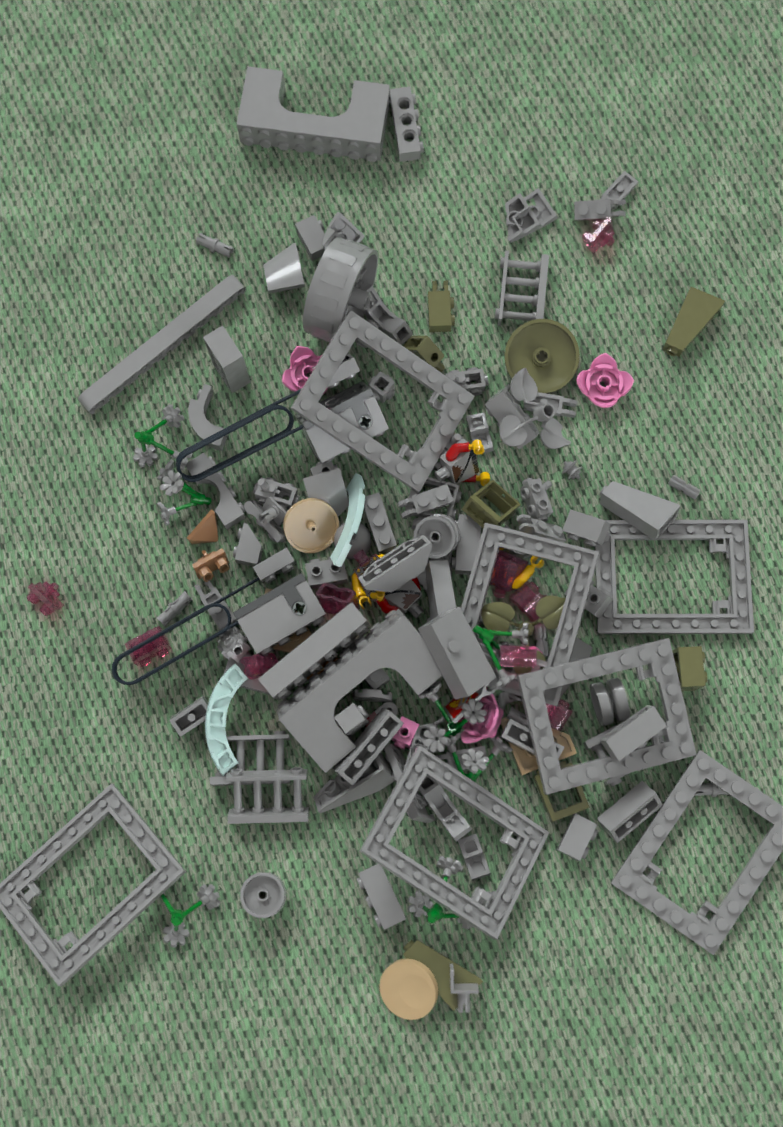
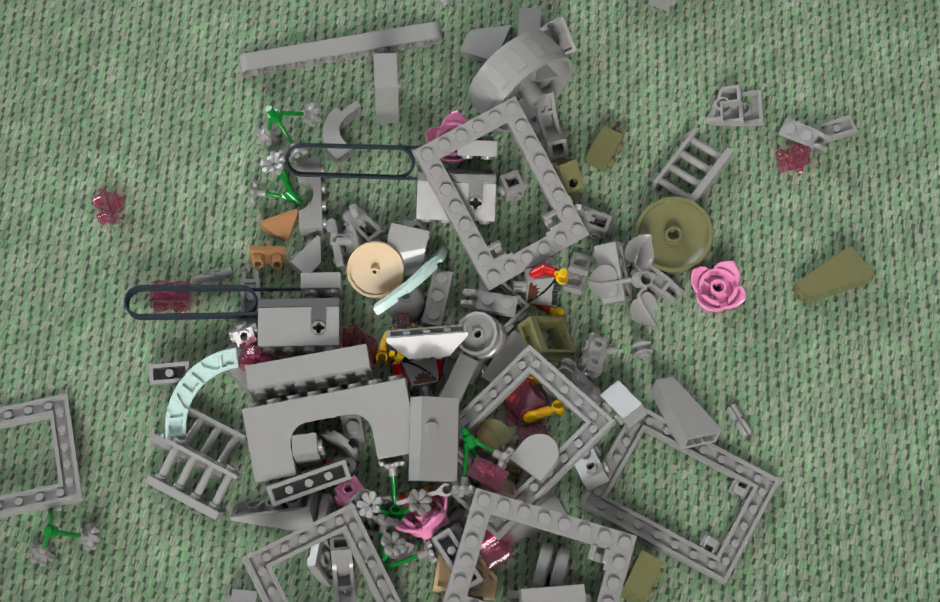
camera: 25 degrees right, 10 degrees down
light grey wheel [240,872,287,918] -> none
light grey brick [305,556,348,589] -> none
none -> light grey tile [510,434,559,483]

